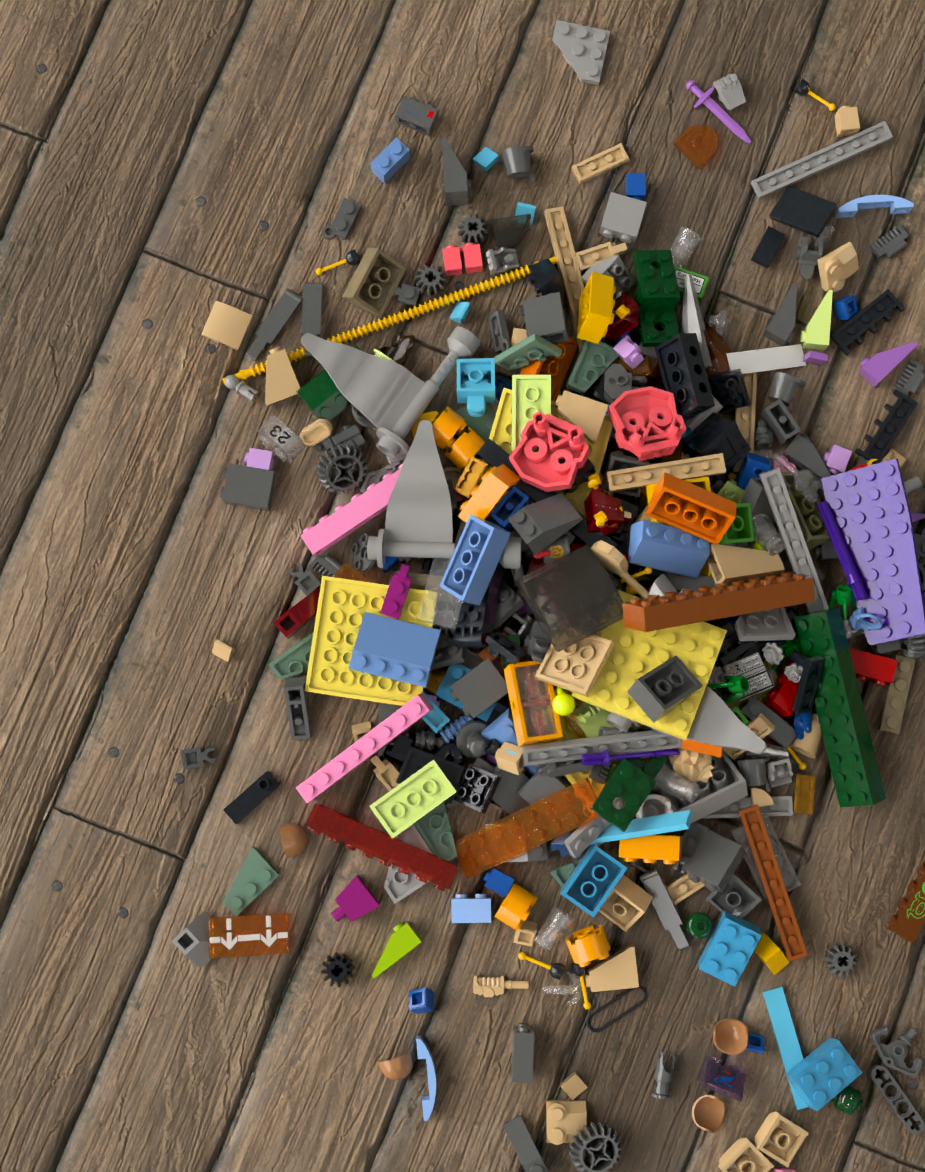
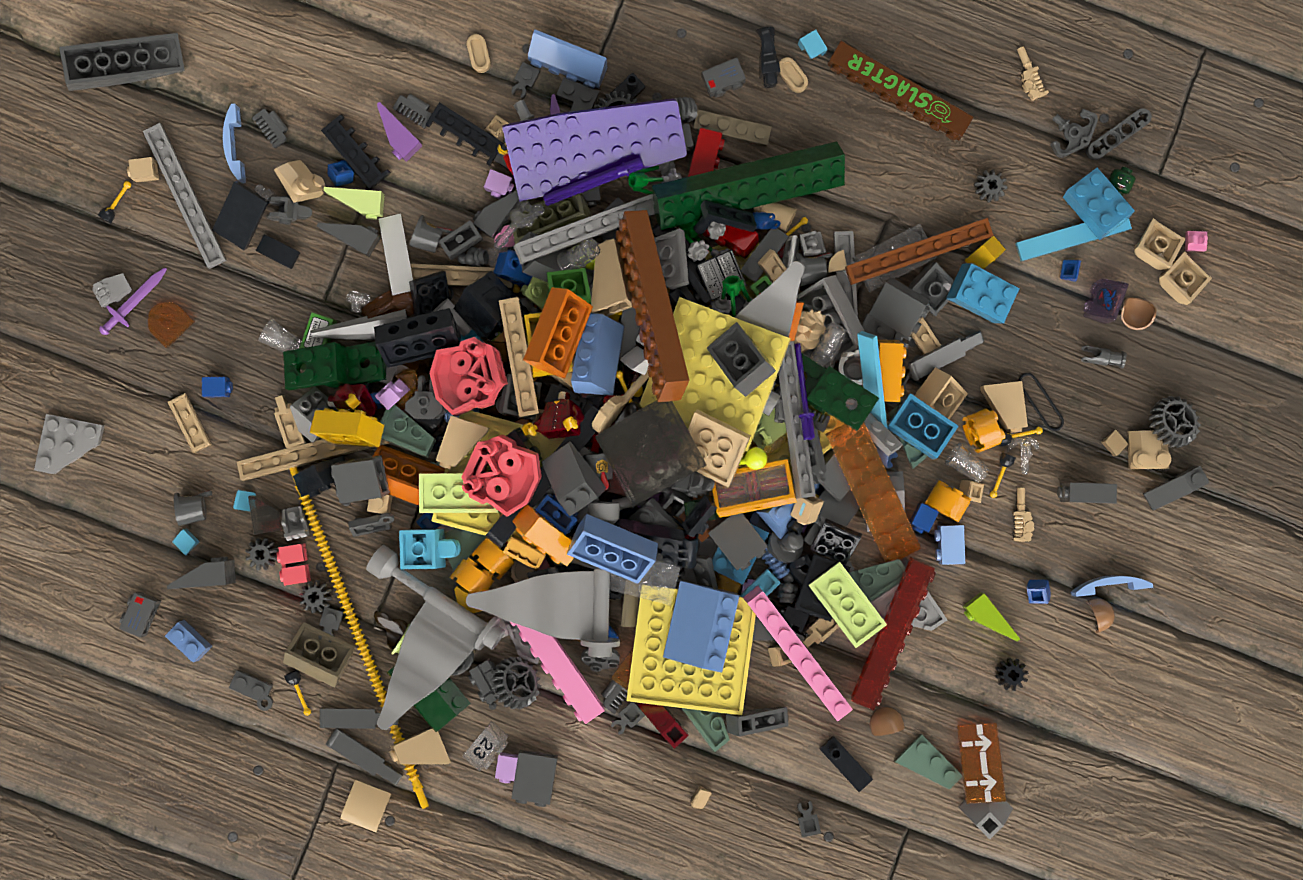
camera: 90 degrees left, 5 degrees up
light grey pin [225,374,259,402] -> none
tan tile [300,419,333,446] -> none
magenta torso [331,875,380,922] -> none
magenta hinge [380,564,412,619] -> none
medium azure slope [450,302,470,324] -> none
sand green wing [495,334,562,371] -> none
light grey brick [599,192,647,243] -> none
dark green head [686,912,713,939] -> none
medium nougat helmet [713,1019,748,1055] -> none
pearl gold plate [793,774,816,815] -> none
medium lavender tile [803,350,828,366] -> none
medium blue piece [849,607,883,631] -> none

